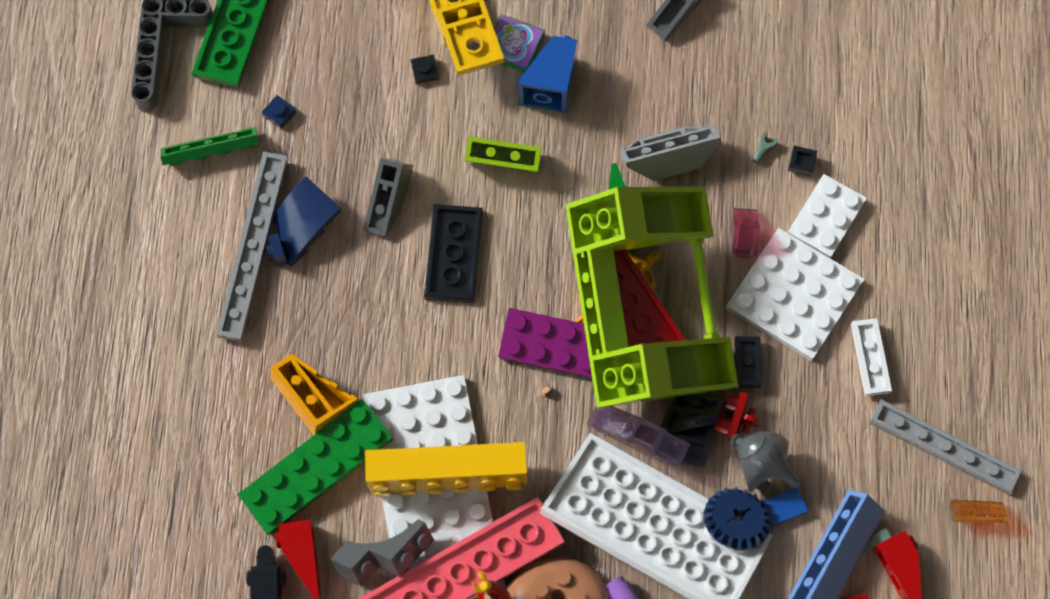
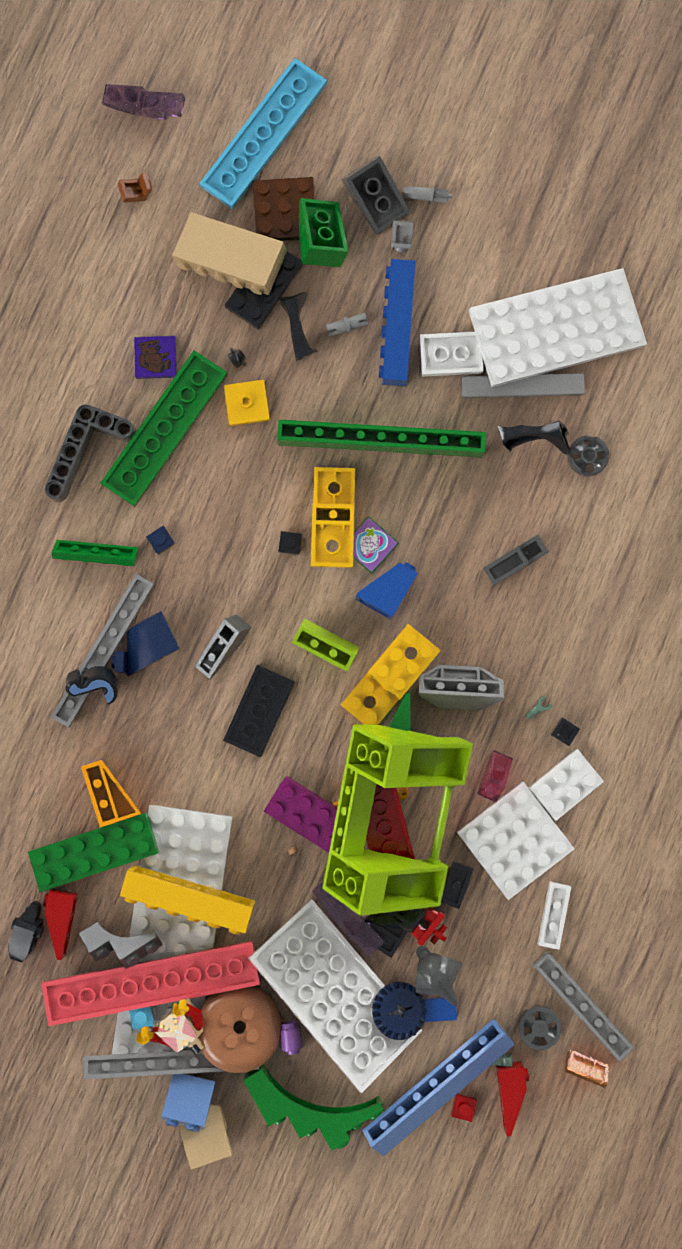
camera: 20 degrees right, 15 degrees up
none -> black animal [66,666,118,705]
none -> yellow bracket [341,624,441,725]
none -> dark grey piece [518,1005,561,1050]

